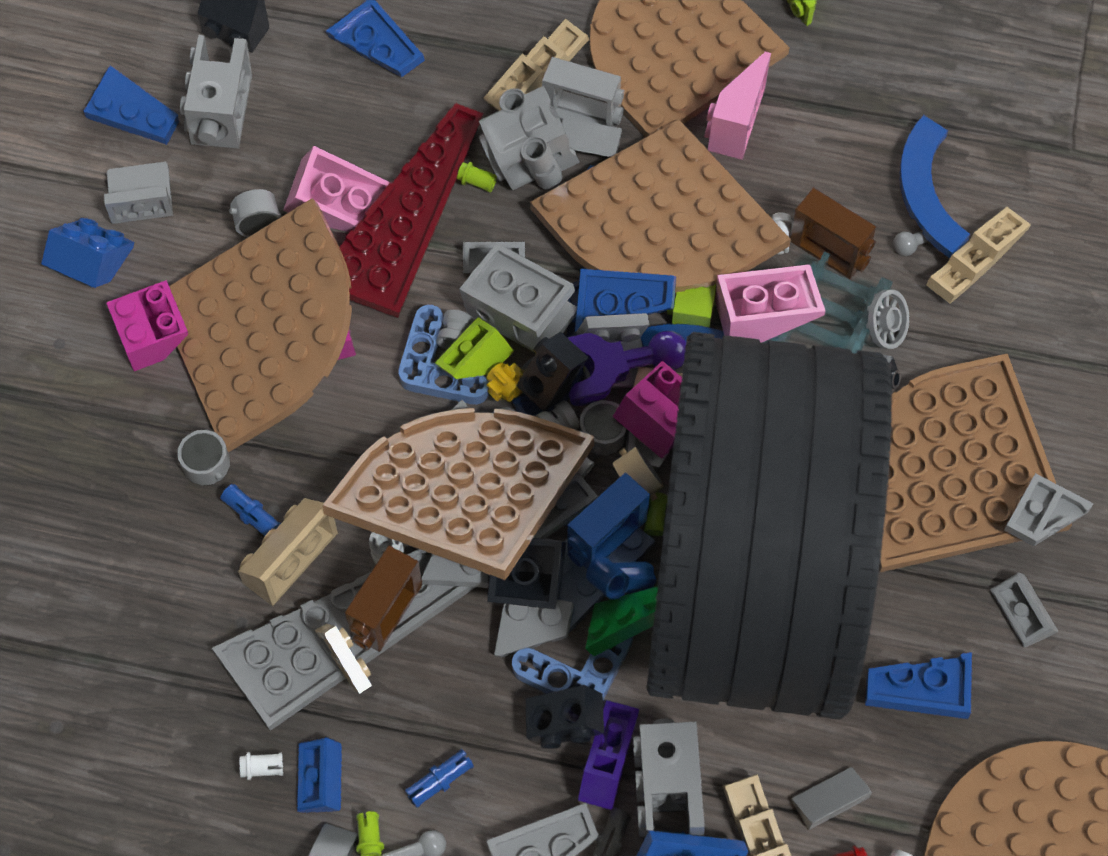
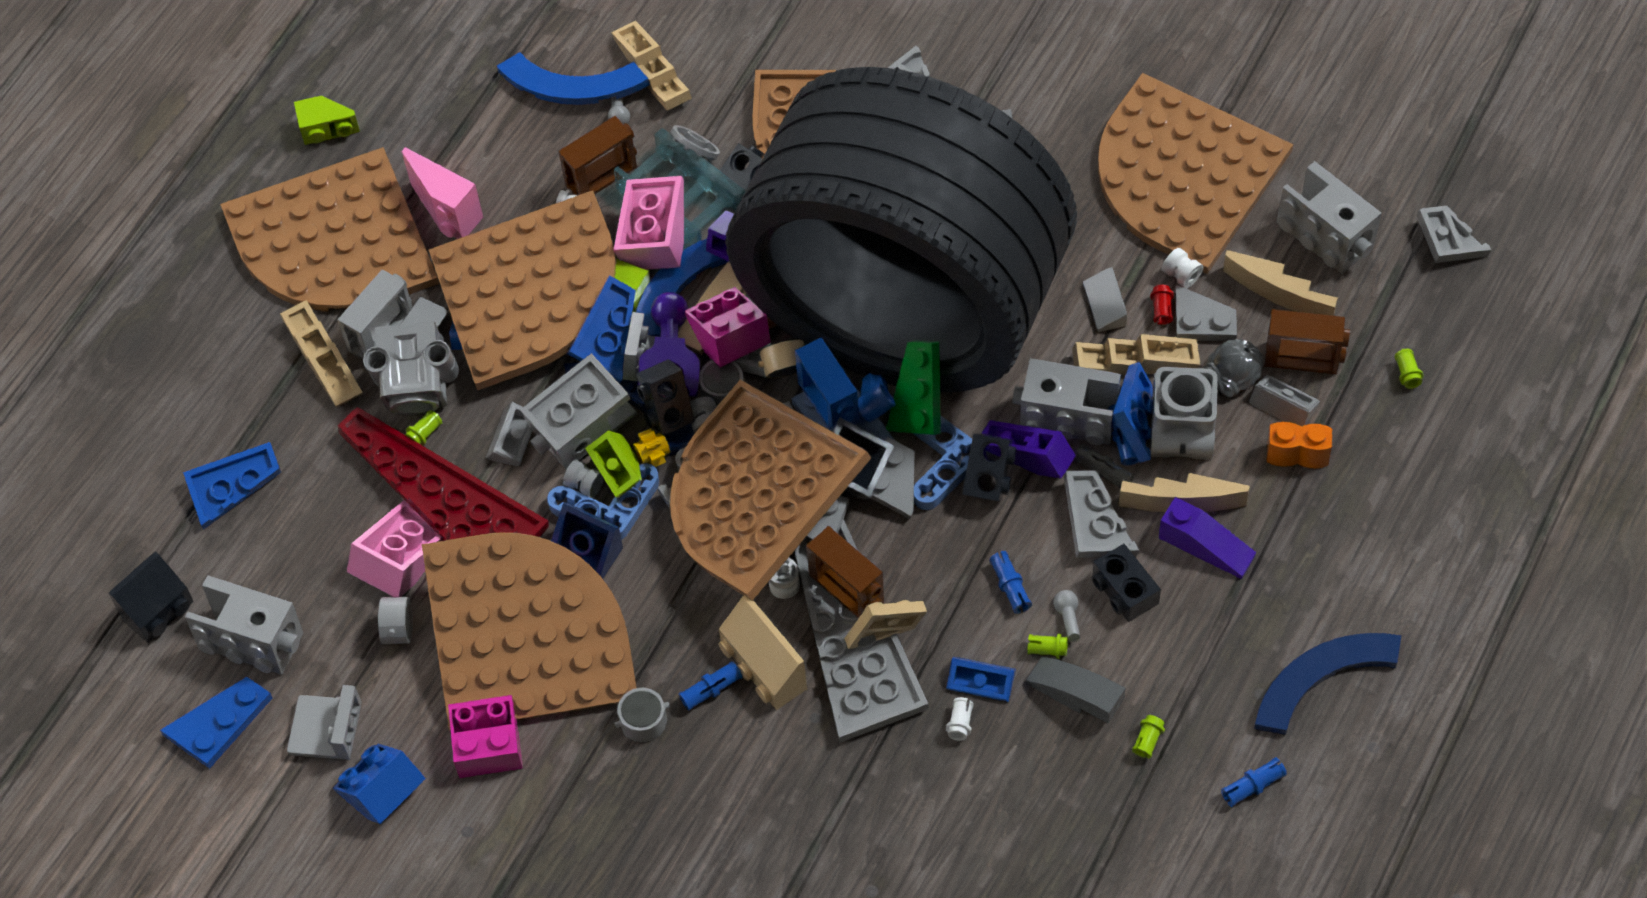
camera: 70 degrees left, 5 degrees down
none -> dark blue slope [551,502,623,579]

